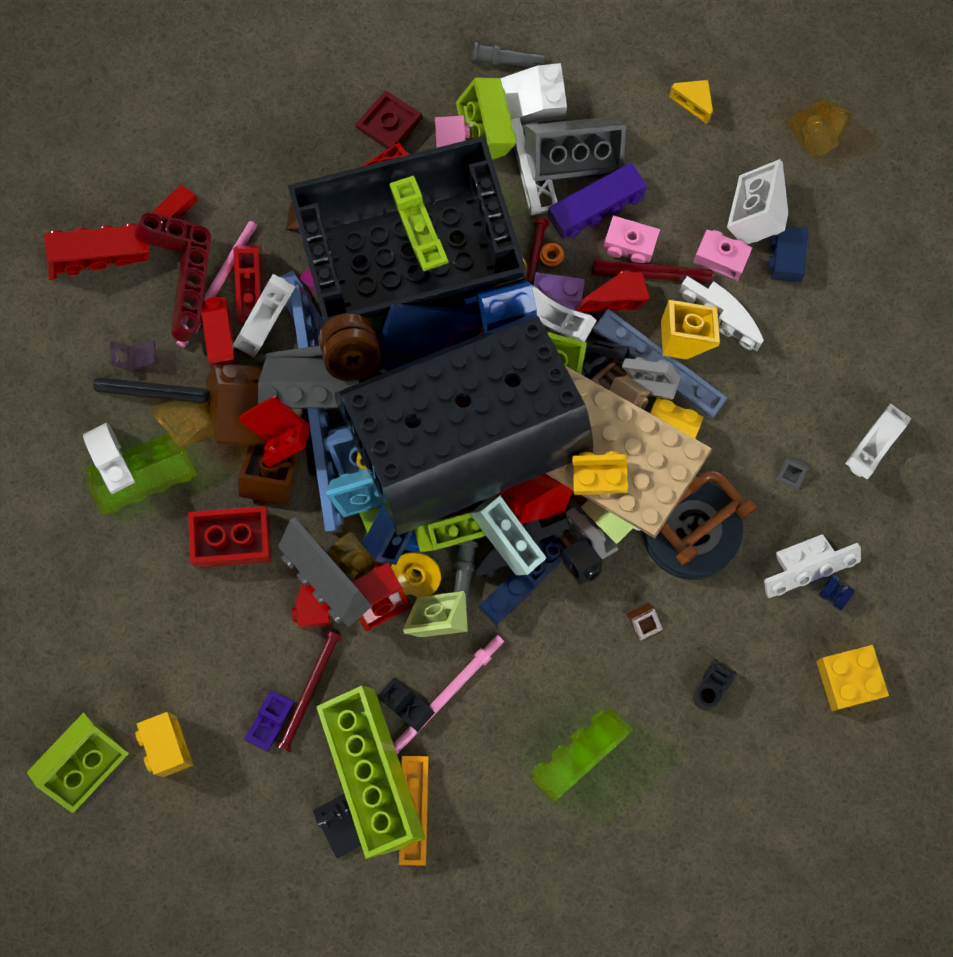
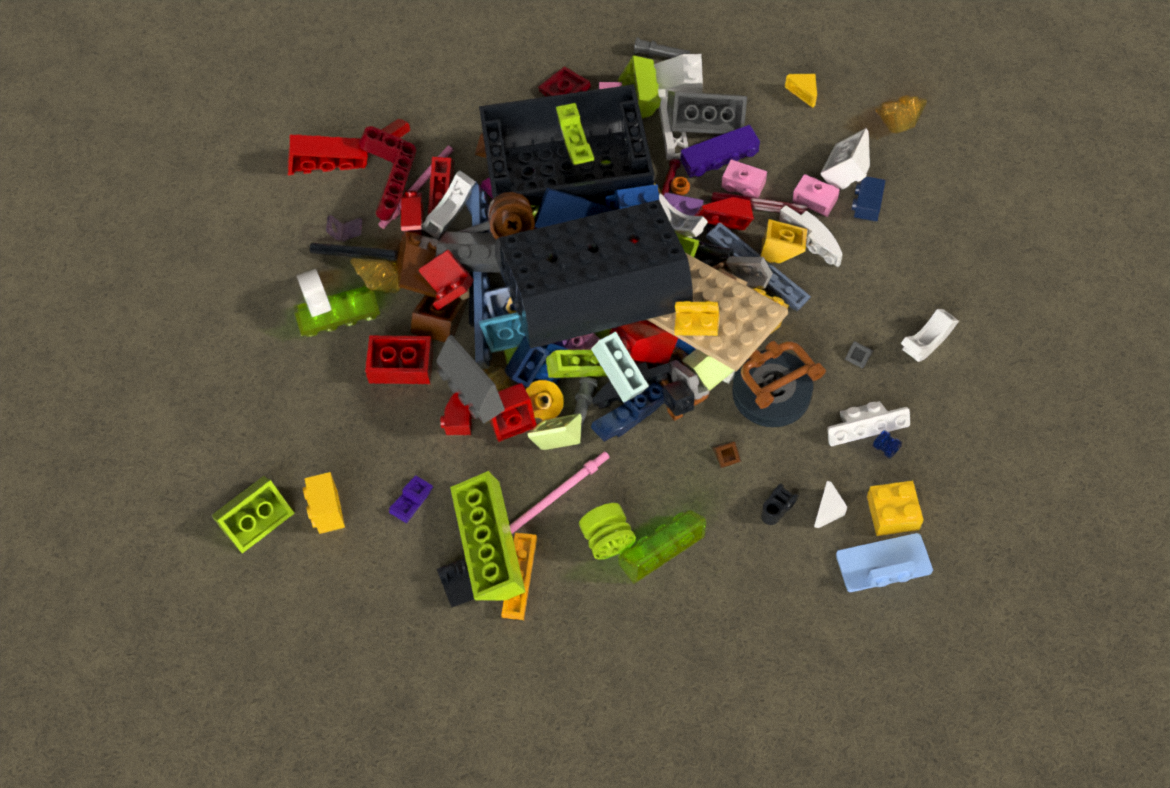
camera: 10 degrees right, 15 degrees down
dark red bar [276,631,342,752] -> none
black slope [377,677,435,732] -> none
none -> lime wheel [579,503,636,560]
none -> white slope [814,481,847,528]
none -> light blue bracket [836,533,933,592]

